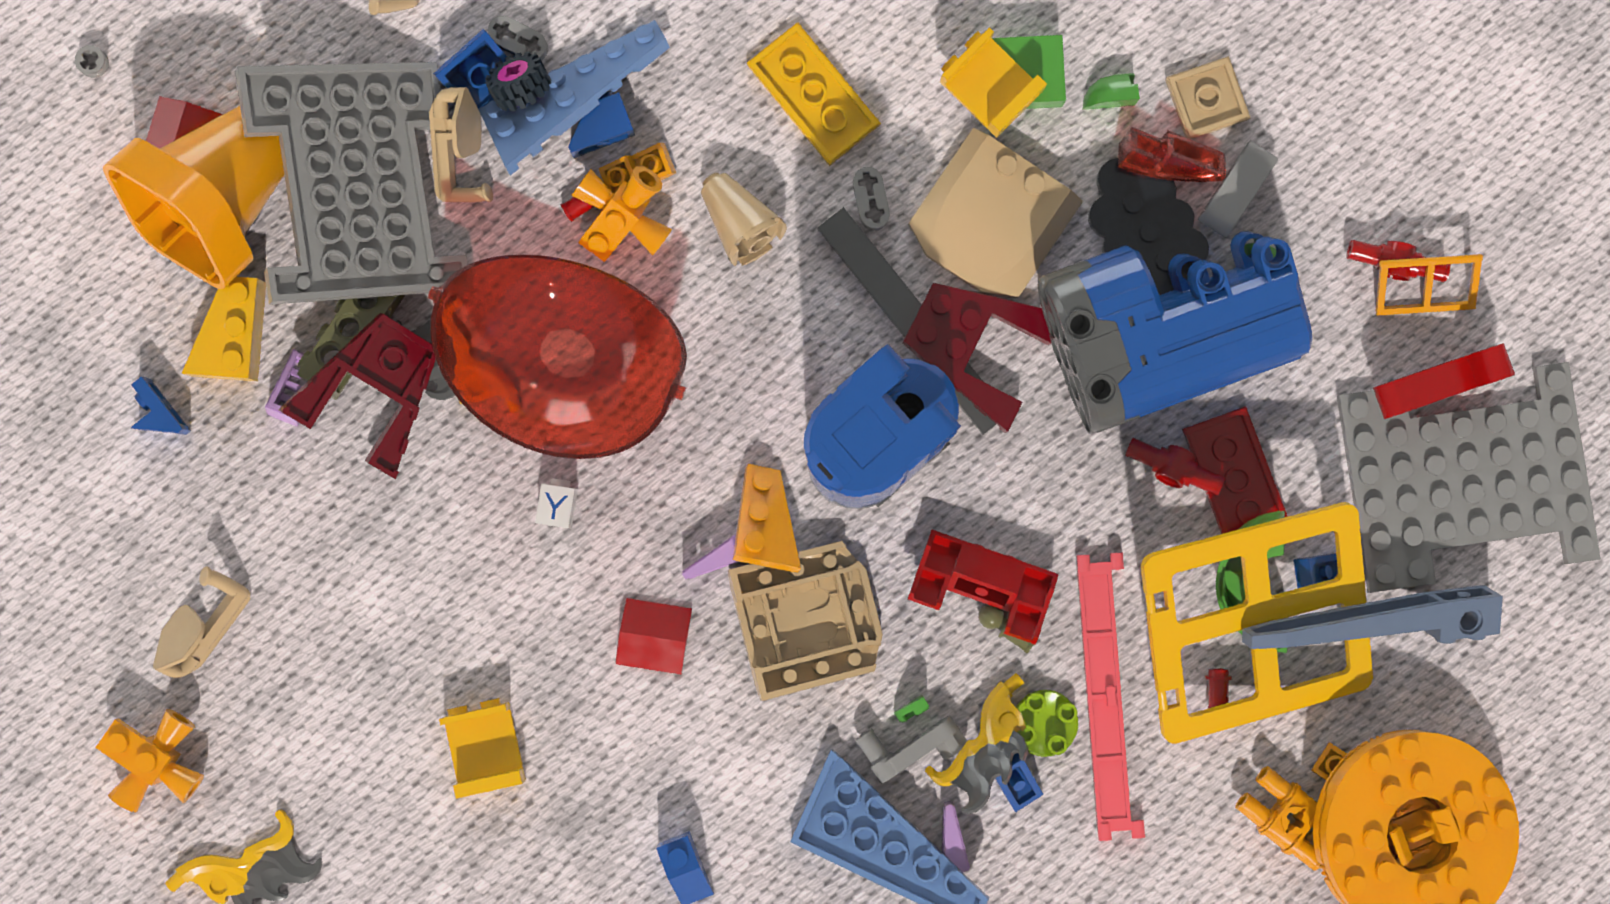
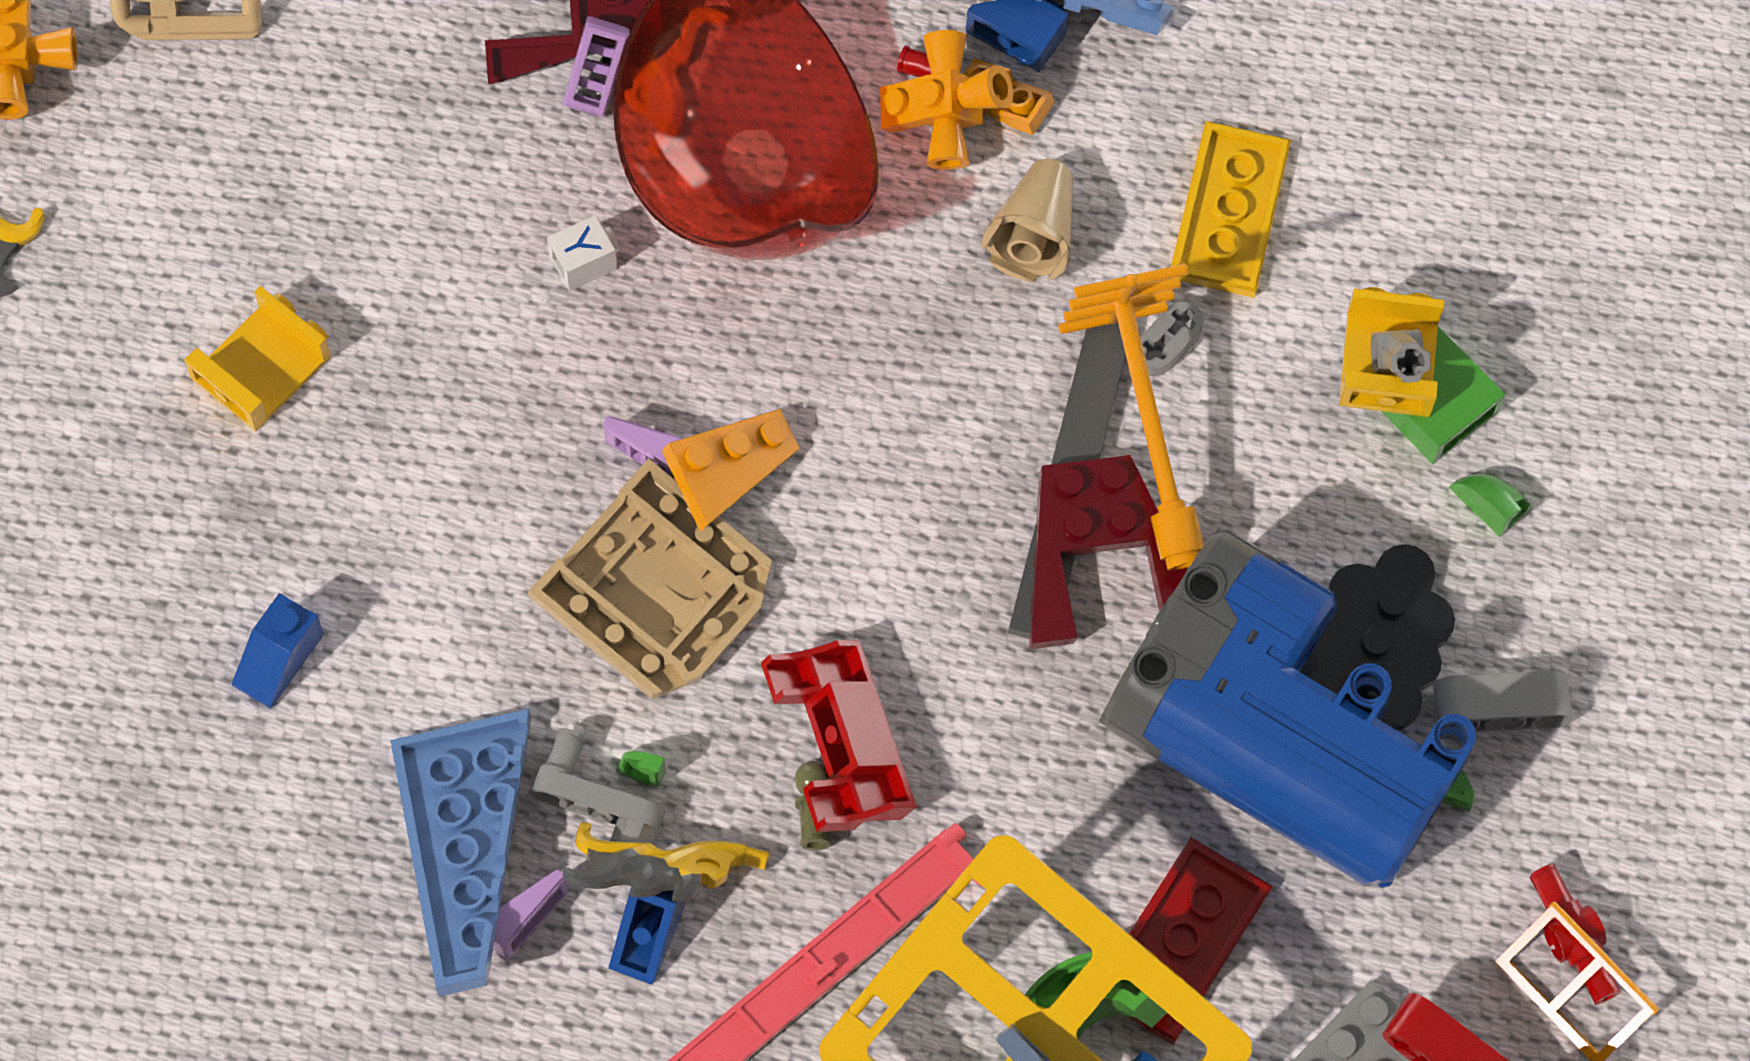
camera: 55 degrees right, 20 degrees down
red slope [616,598,692,675] -> none
blue piece [804,344,961,509] -> none
tan wedge [908,128,1083,298] -> none
lime dish [1016,690,1078,757] -> none
clear red slope [1118,127,1226,182] -> none
red pin [1125,437,1226,496] -> none
tan tile [1165,56,1250,141] -> none
none -> lavender slope [562,16,629,117]
none -> light orange piece [1058,264,1204,571]
none -> light grey piece [1371,329,1431,383]

